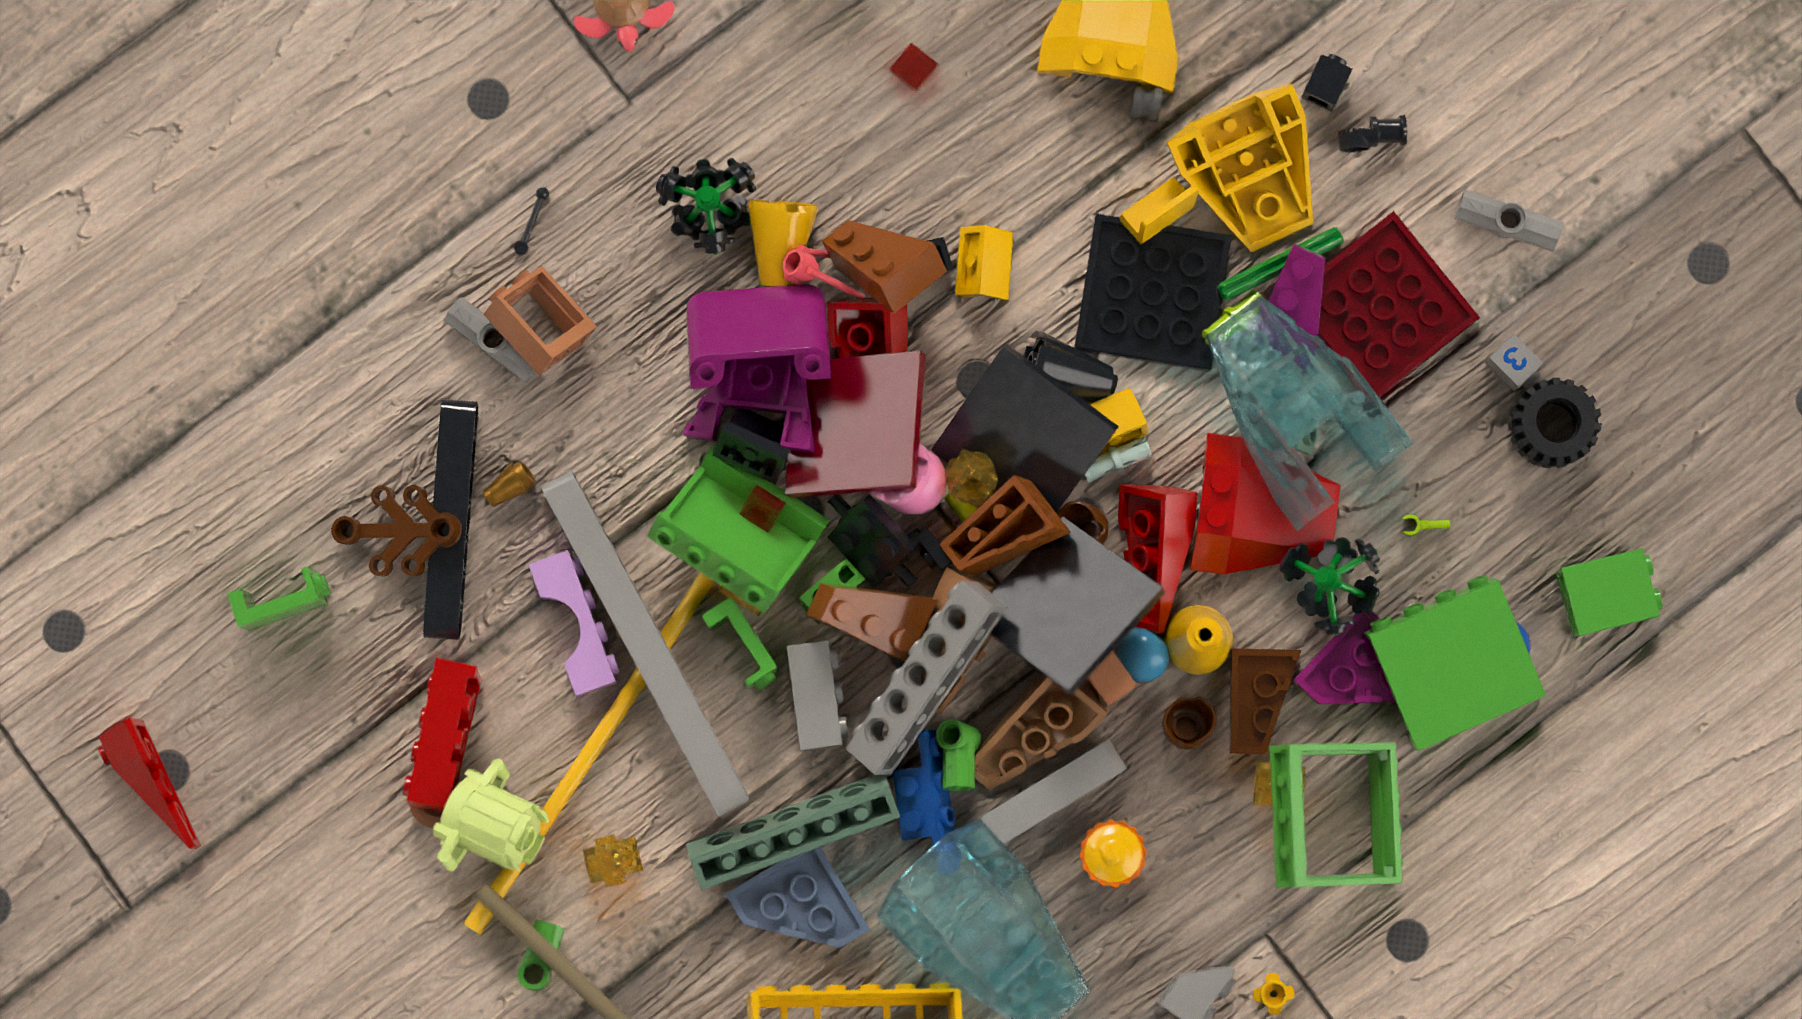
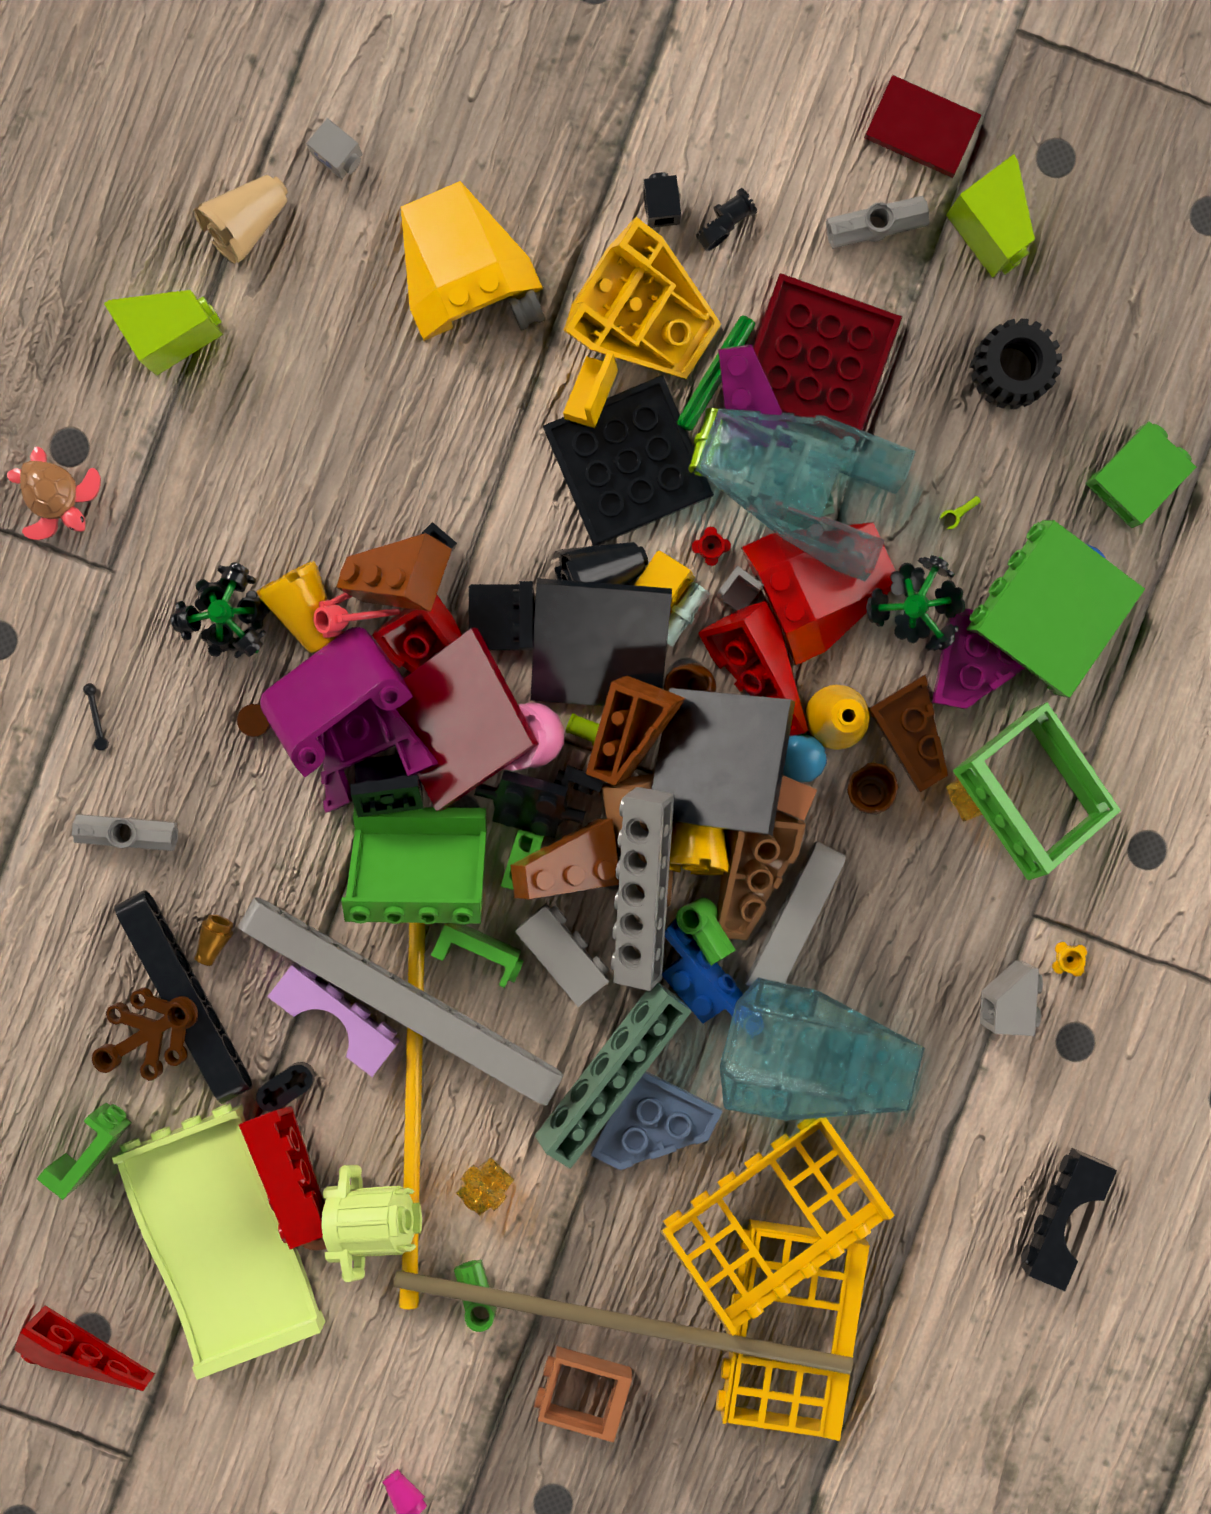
camera: 30 degrees left, 5 degrees up
nougat window [483,266,597,376] -> none
clear red plate [739,485,786,533] -> none
clear red plate [890,42,938,92] -> none
clear yellow brick [945,449,998,508] -> none
yellow panel [955,225,1013,300] -> none
yellow piece [1079,819,1148,888] -> none
light grey brick [1485,334,1543,391] -> none
none -> yellowish green panel [112,1103,325,1380]
none -> reddish brown tile [237,704,271,737]
none -> black beam [256,1062,315,1112]
none -> black bracket [469,581,534,650]
none -> yellow cone [669,823,729,875]
none -> red plate [692,527,731,566]
none -> light grey panel [715,566,764,611]
none -> dark red tile [864,74,981,178]
none -> lime slope [946,154,1035,278]

